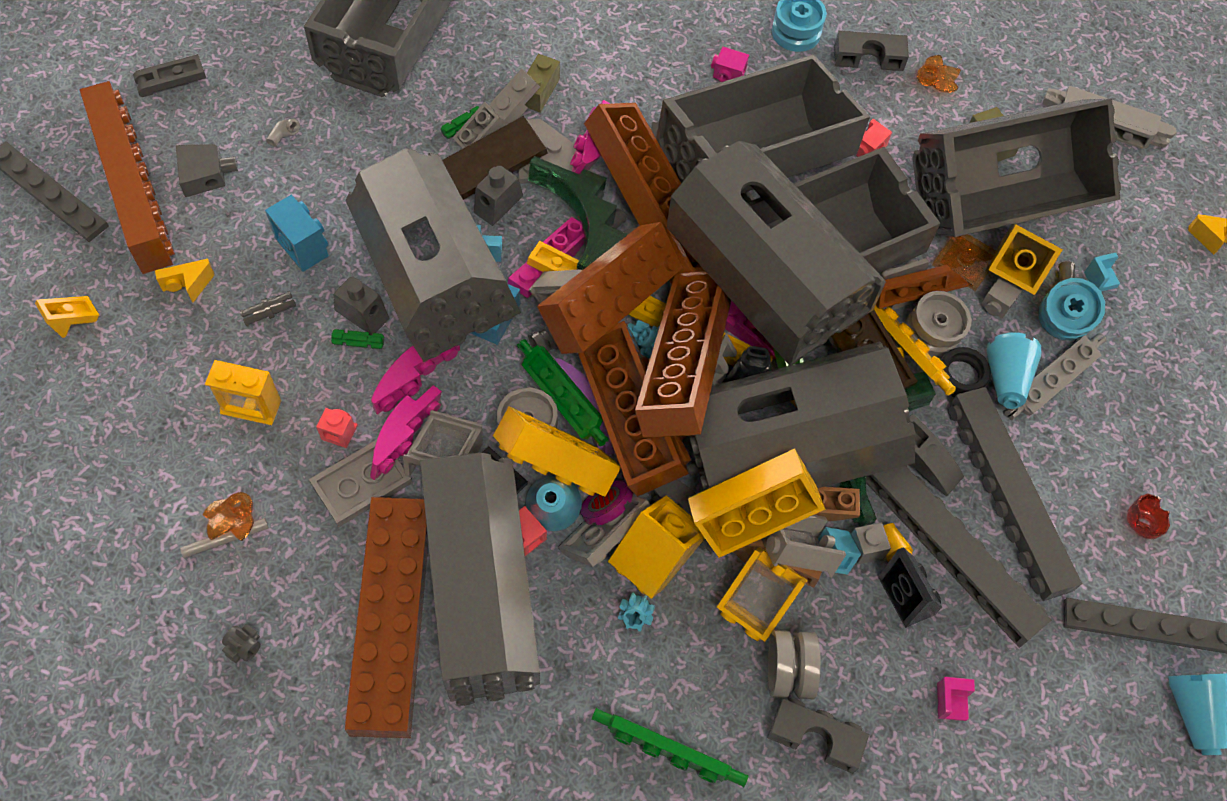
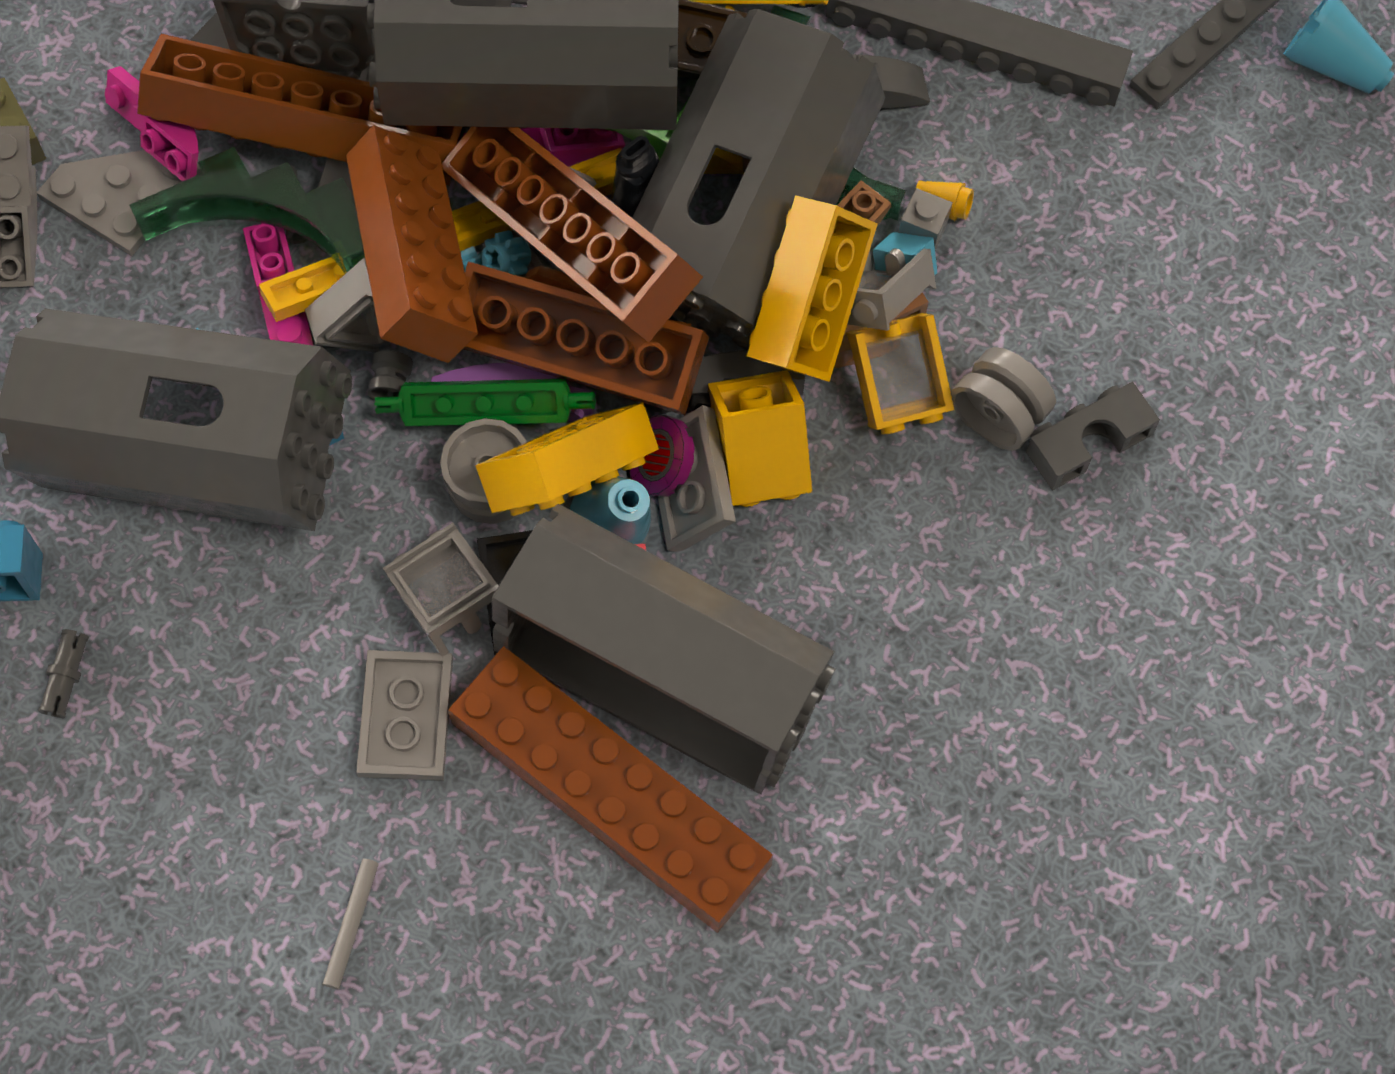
camera: 50 degrees left, 5 degrees up
clear orange plate [203,492,254,541] -> none
yellow window [205,360,281,425] -> none
dark grey gear [222,624,261,663] -> none
coral brick [316,408,358,448] -> none
green axle [331,329,384,349] -> none
dark grey torso [333,276,390,335] -> none
dark pink slope [370,385,442,480] -> none
dark pink slope [371,345,460,414] -> none
dark brown tile [442,116,548,200] -> none
dark grey torso [474,166,523,226] -> none
green plate [591,708,749,788] -> none
medium azure gear [618,593,655,632] -> none
dark grey brick [862,465,1052,648] -> none
black slope [878,547,942,628] -> none
dark pink panel [937,677,975,721] -> none

